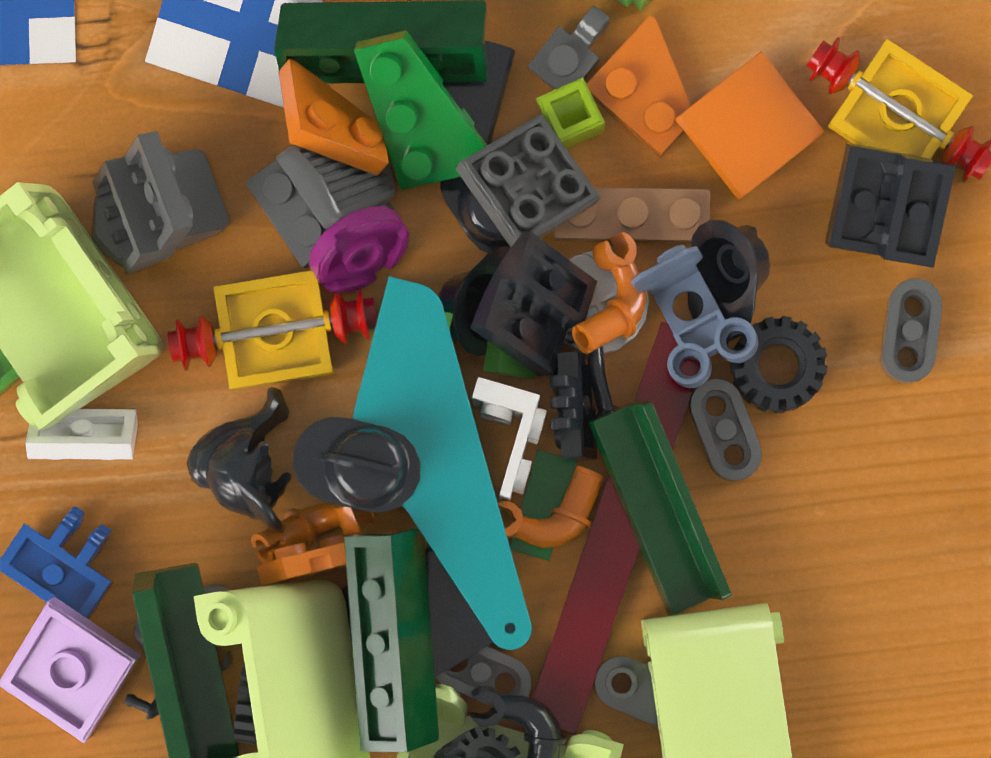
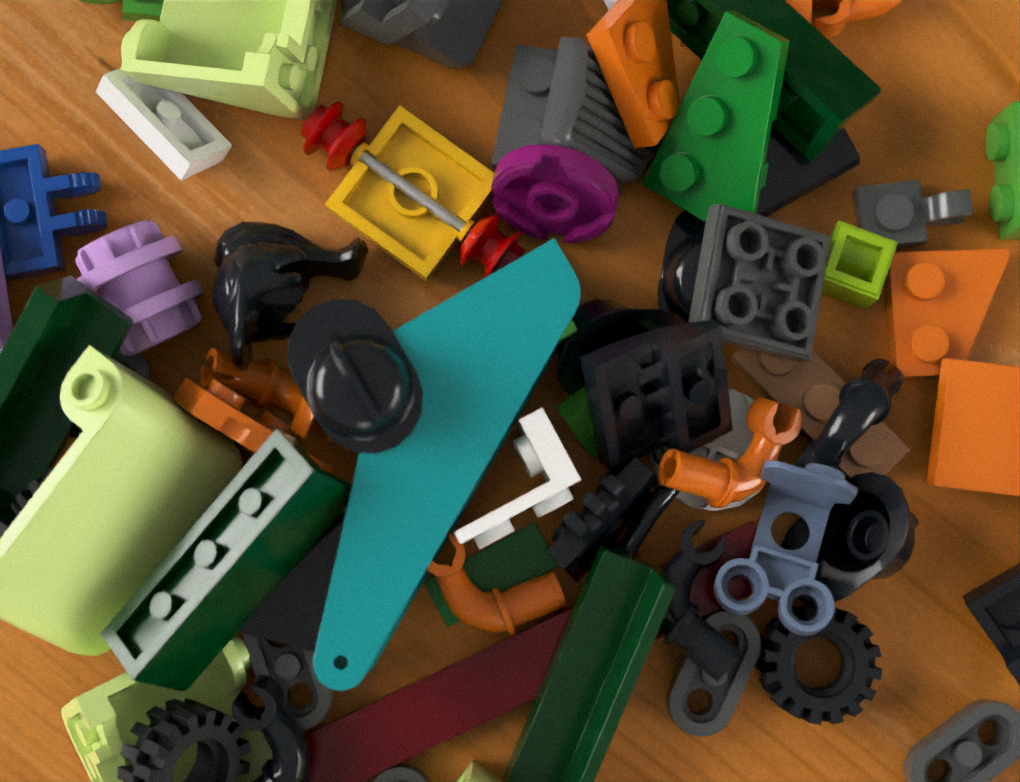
camera: 40 degrees right, 0 degrees up
none -> lavender piece [75,220,205,357]
none -> black piece [659,520,742,682]
none -> black piece [794,358,903,469]

